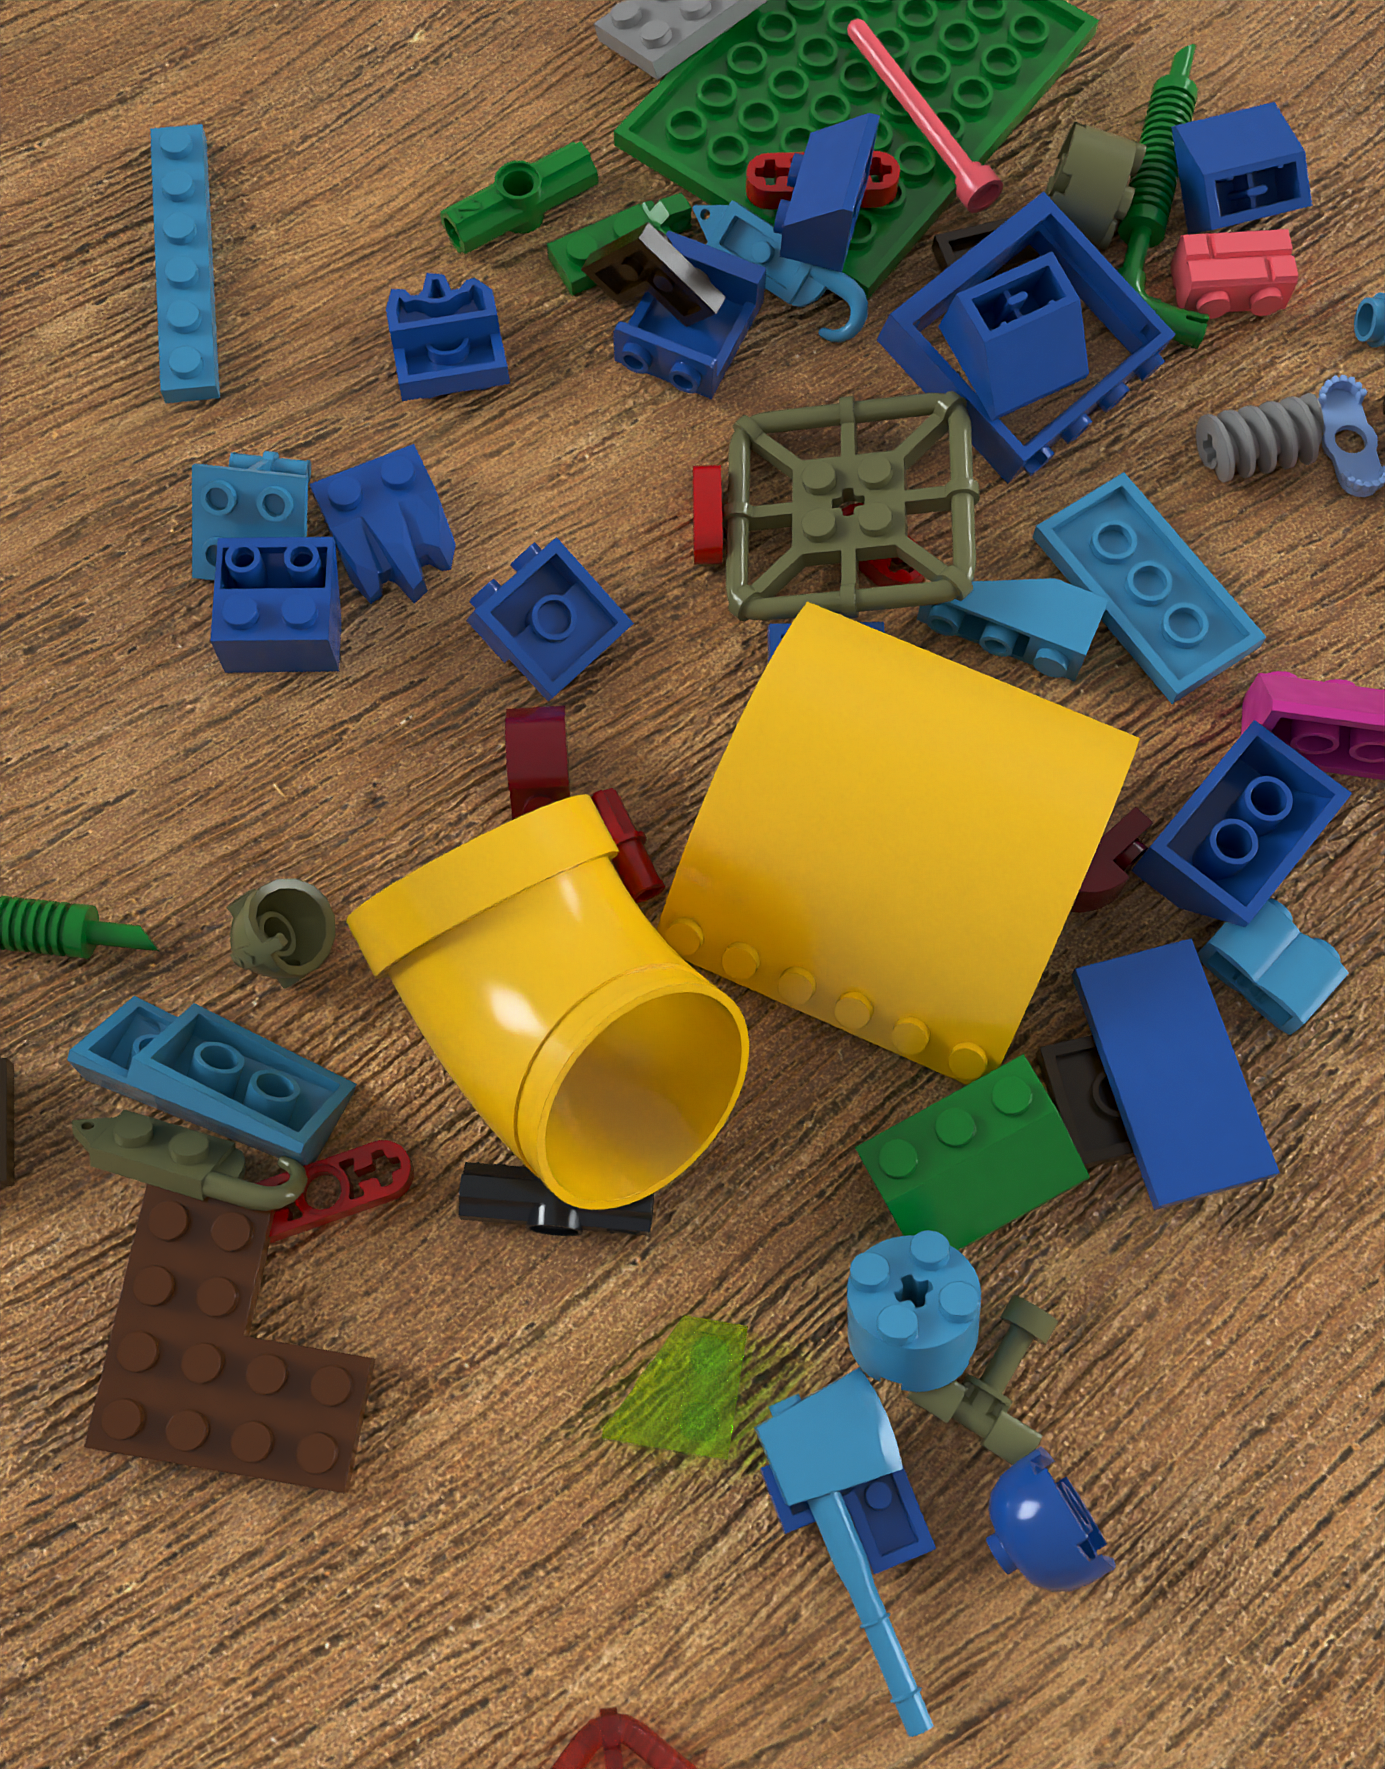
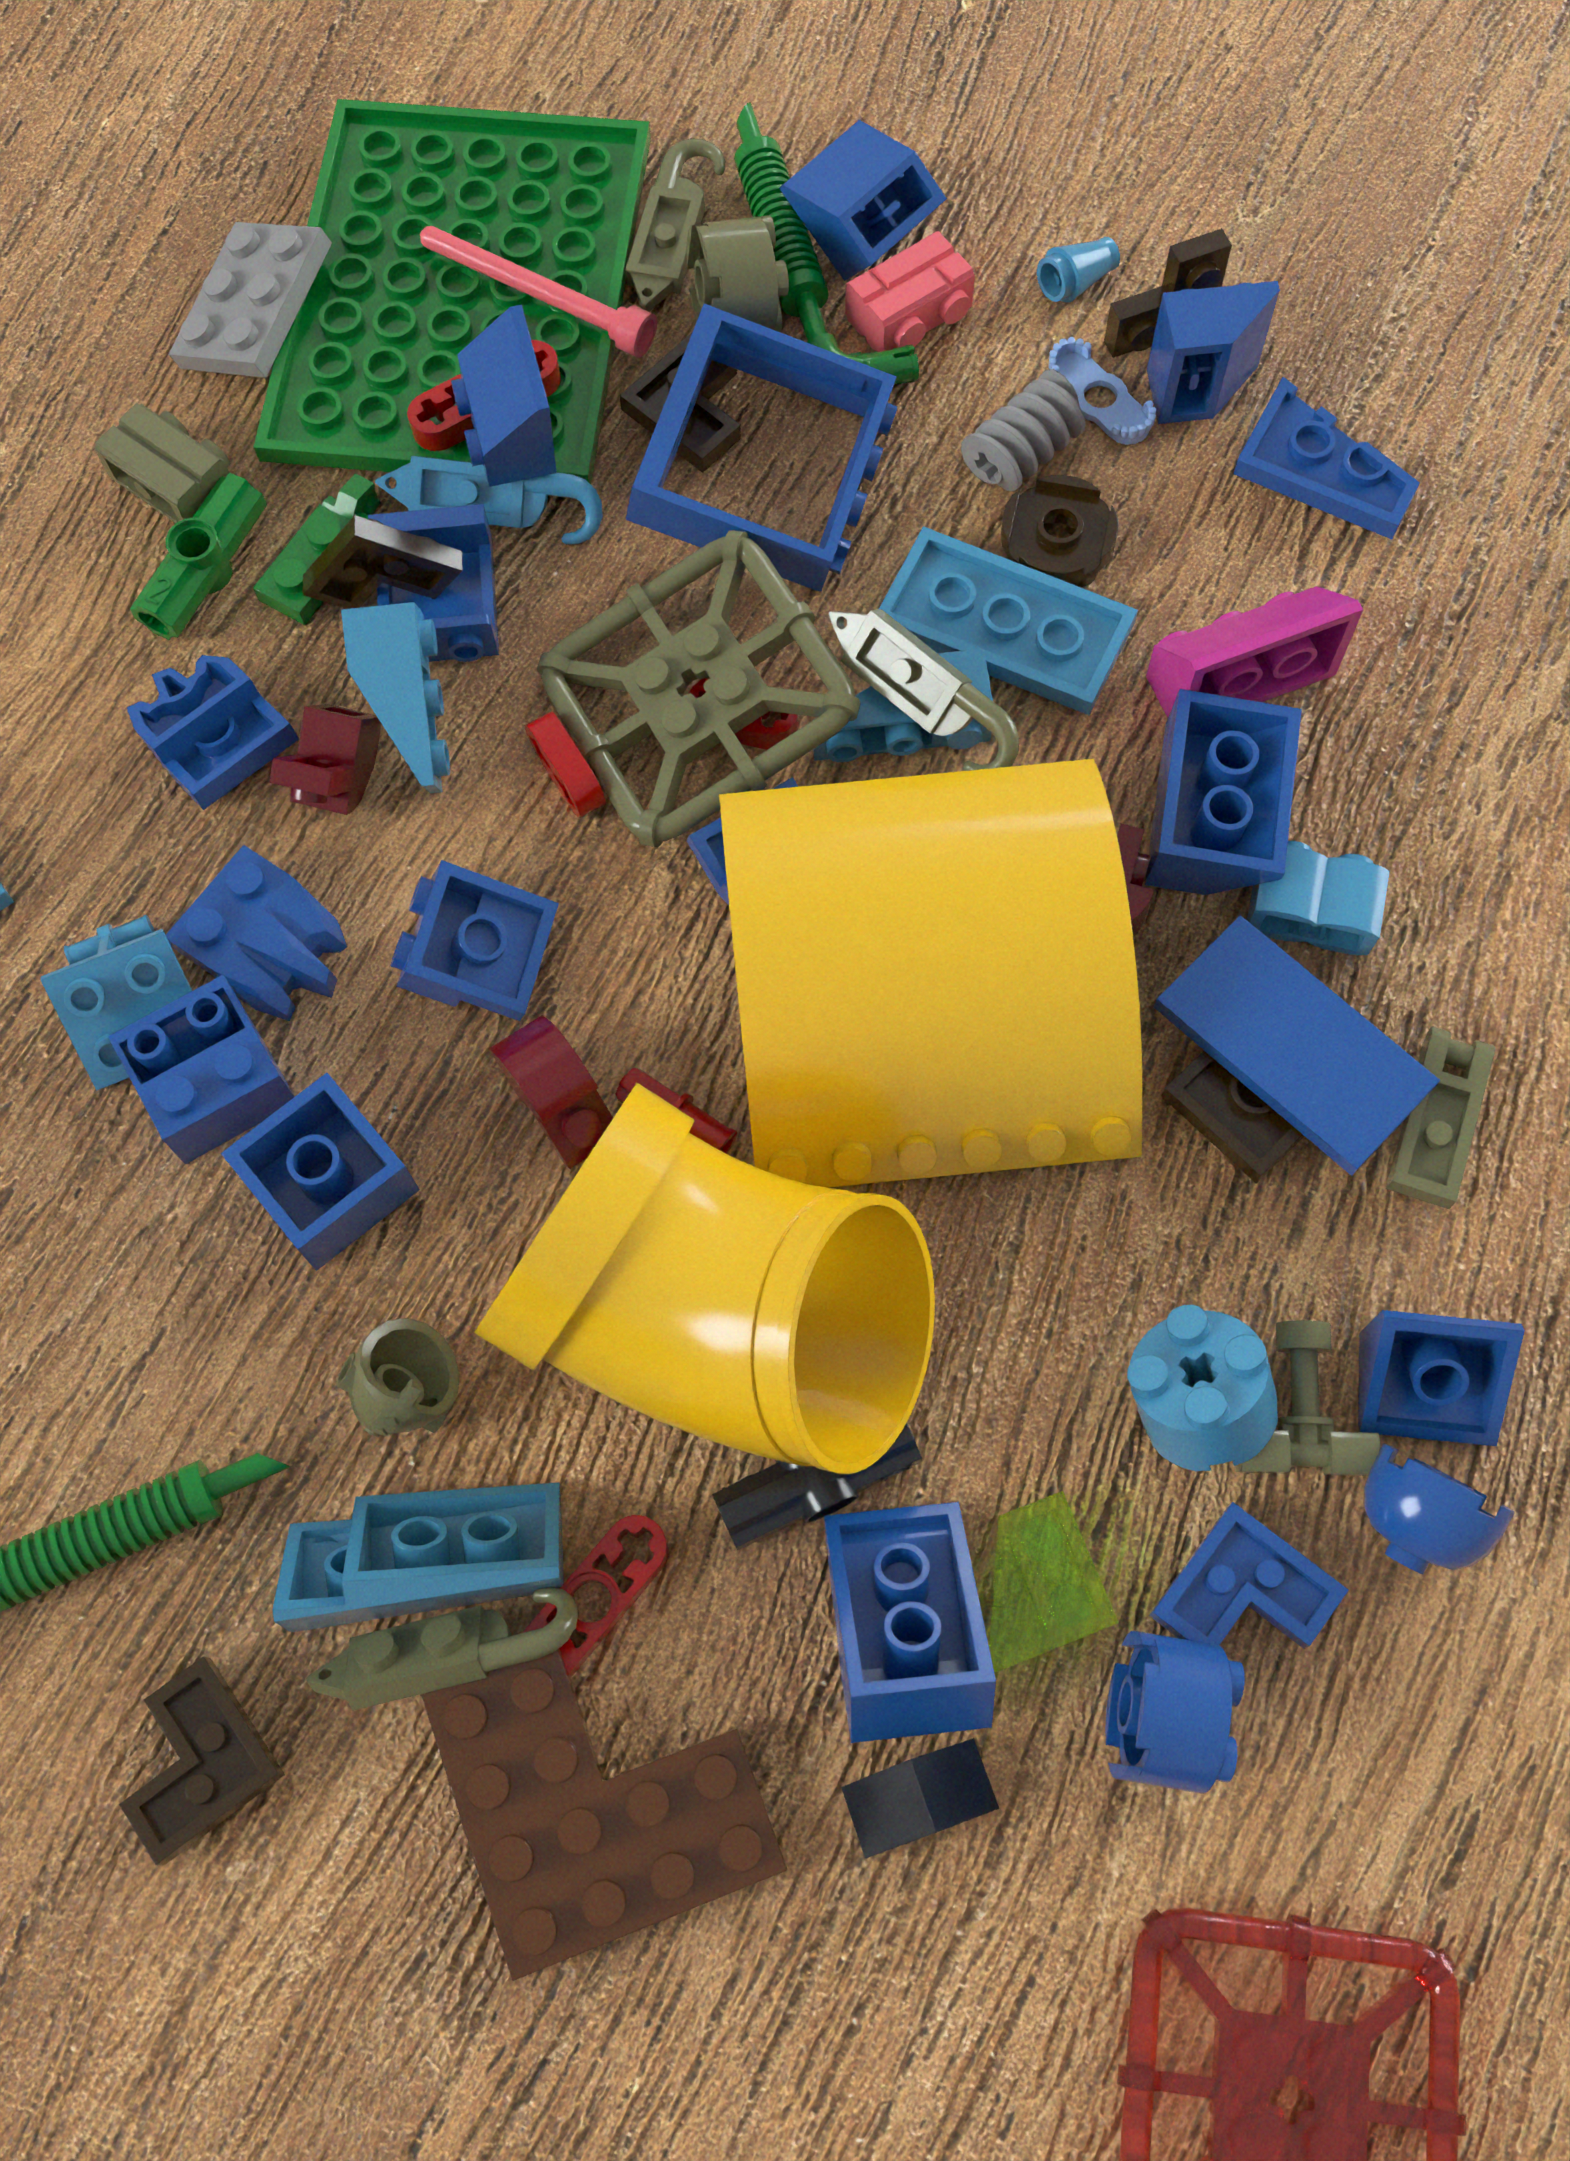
camera: 25 degrees left, 0 degrees up
dark azure piece [754,1367,934,1737] -> none
green slope [855,1054,1090,1251] -> none
blue slope [938,252,1089,421] -> none
none -> olive brick [94,403,230,523]
none -> blue brick [221,1073,420,1271]
none -> dark red brick [269,704,382,815]
none -> dark azure slope [341,602,450,793]
none -> olive plate [625,138,726,312]
none -> blue slope [824,1502,996,1743]
none -> plate [829,609,1020,771]
none -> black slope [841,1738,1000,1859]
none -> dark brown plate [1001,475,1118,587]
none -> blue brick [1105,1631,1245,1794]
none -> blue slope [1358,1310,1525,1446]
none -> olive plate [1386,1026,1495,1209]

